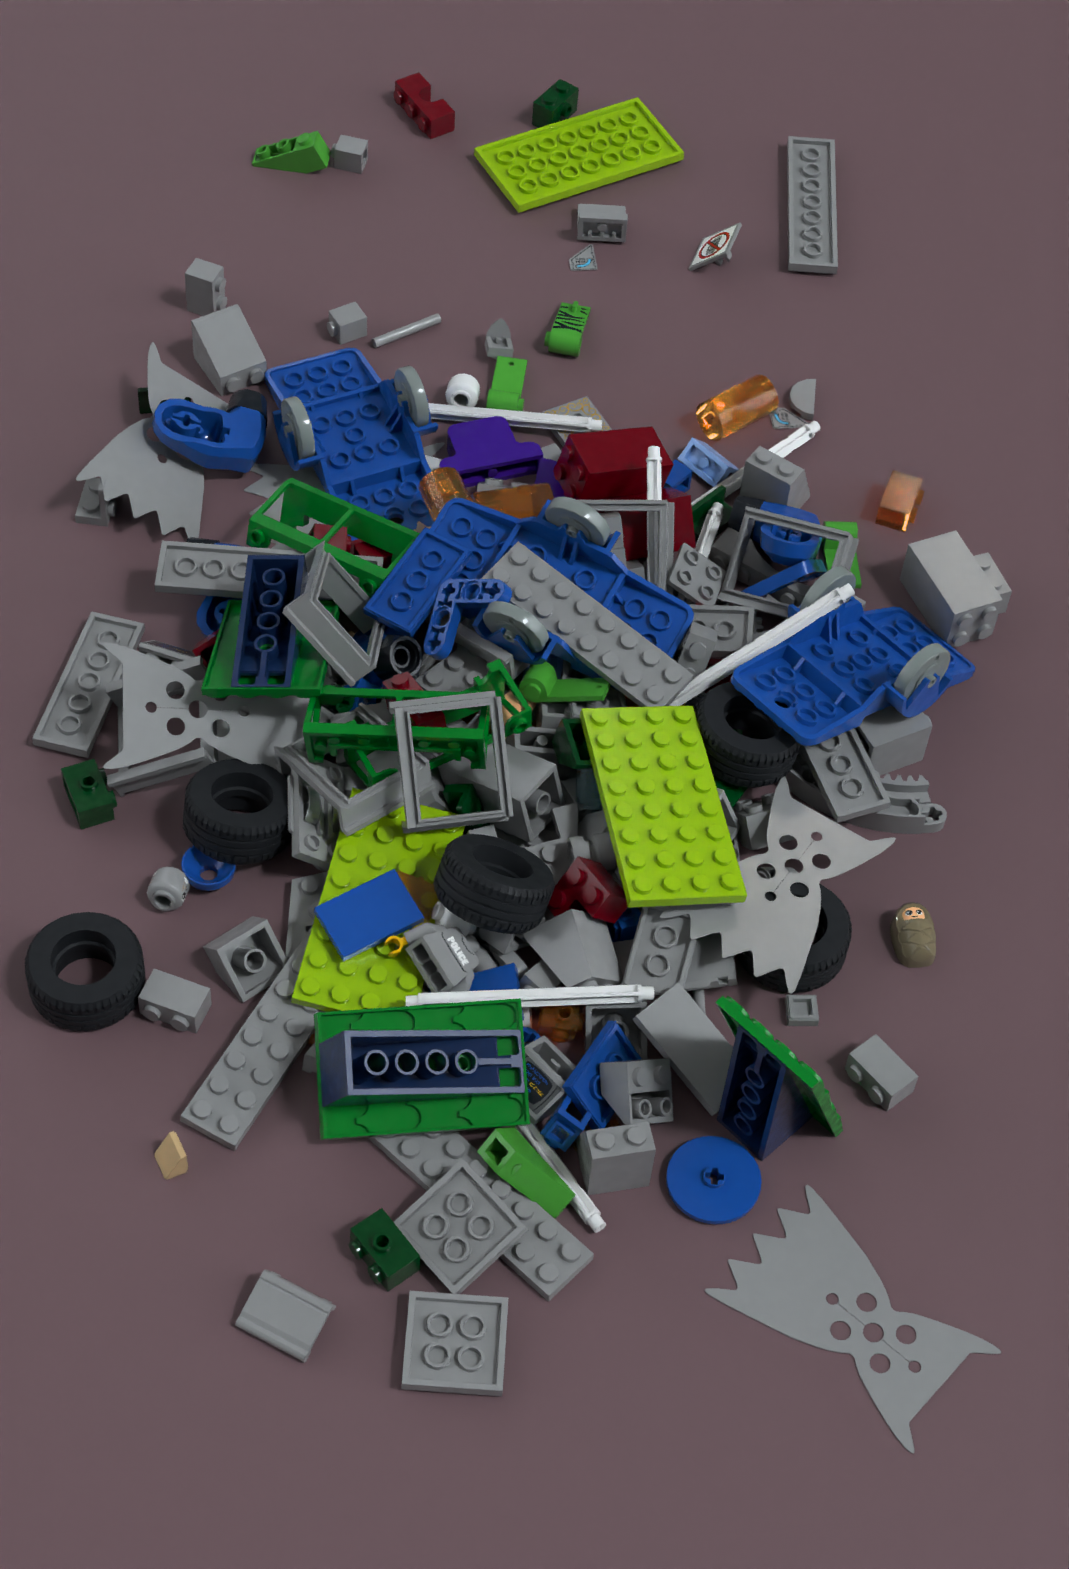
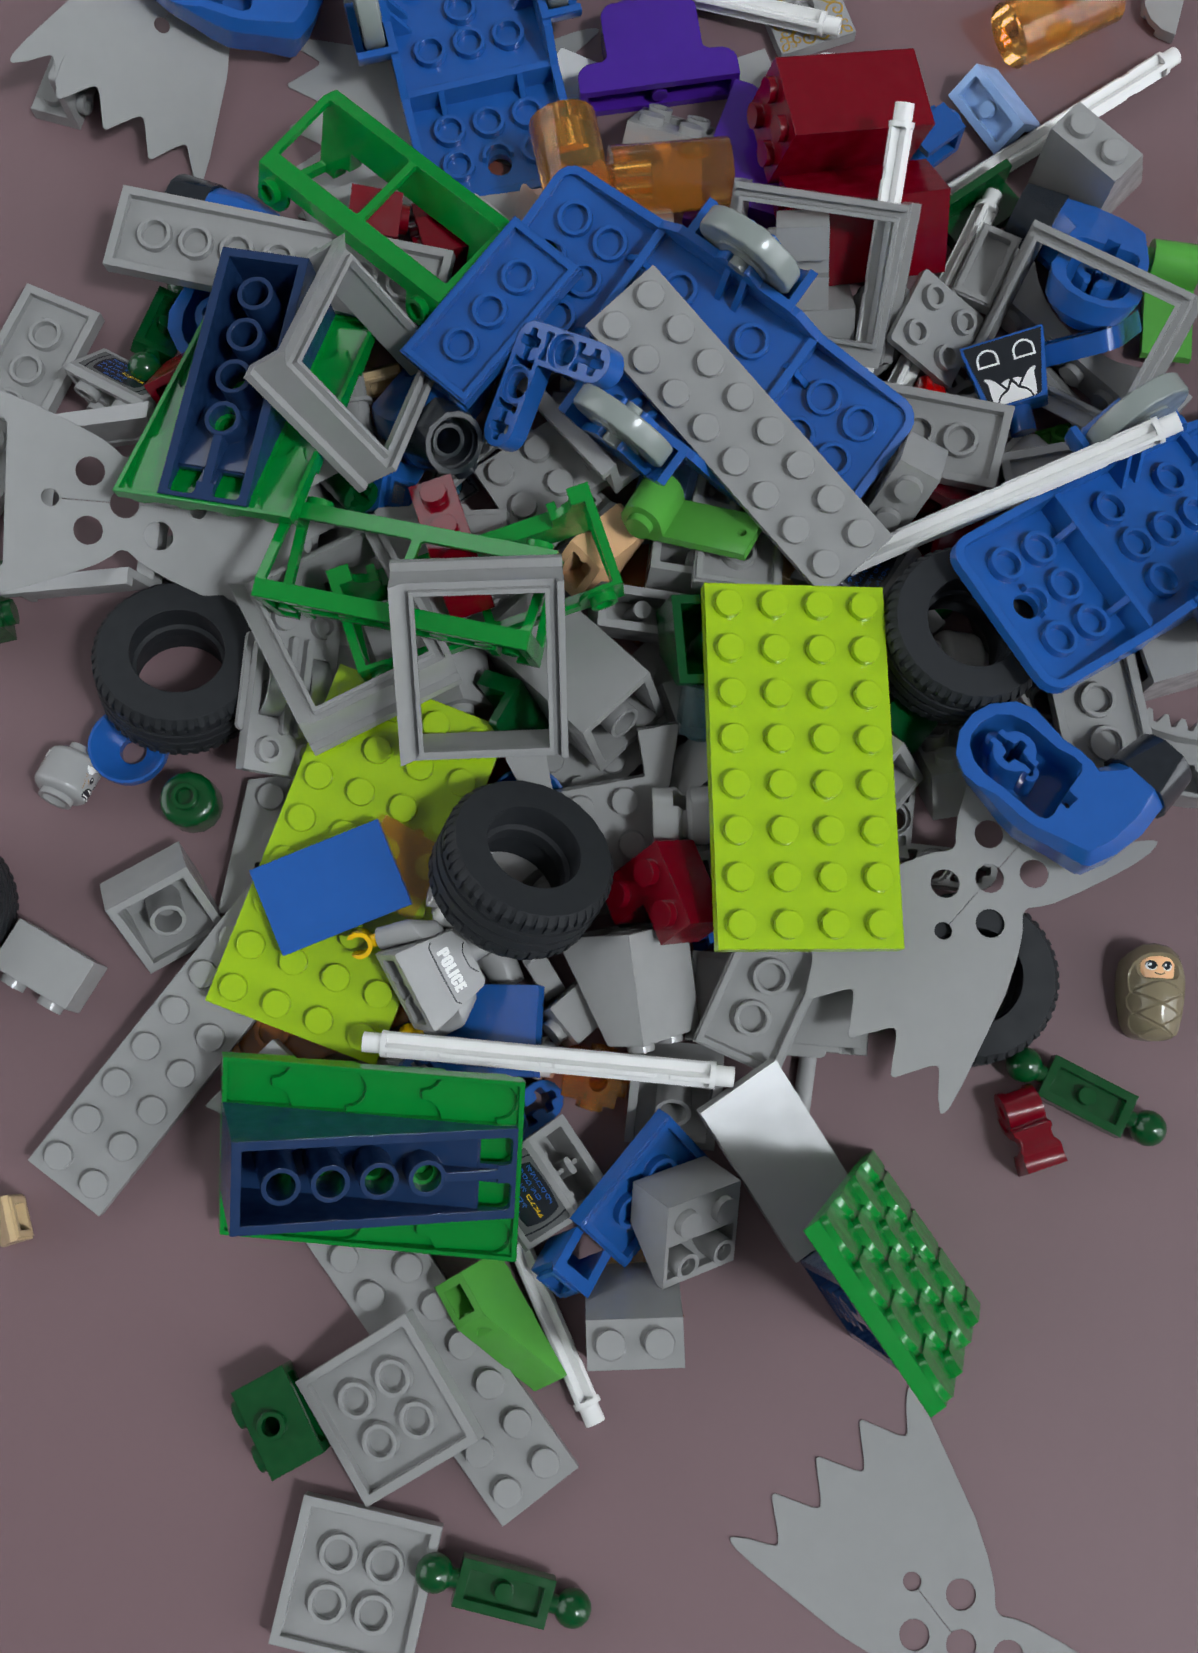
camera: 15 degrees right, 25 degrees up
light grey piece [235,1269,336,1363] -> none
blue piece [666,1136,762,1224] -> none
light grey sticker [768,408,810,429] -> none
light grey tile [785,995,819,1026] -> none
light grey brick [845,1034,919,1111] -> none
none -> dark green plate [128,283,184,381]
none -> dark green head [160,772,223,833]
none -> dark green plate [415,1552,591,1630]
none -> light grey tile [952,222,1022,315]
none -> blue piece [956,701,1192,875]
none -> torso [960,324,1049,438]
none -> dark red leg [994,1083,1068,1177]
none -> dark green plate [1006,1047,1167,1147]

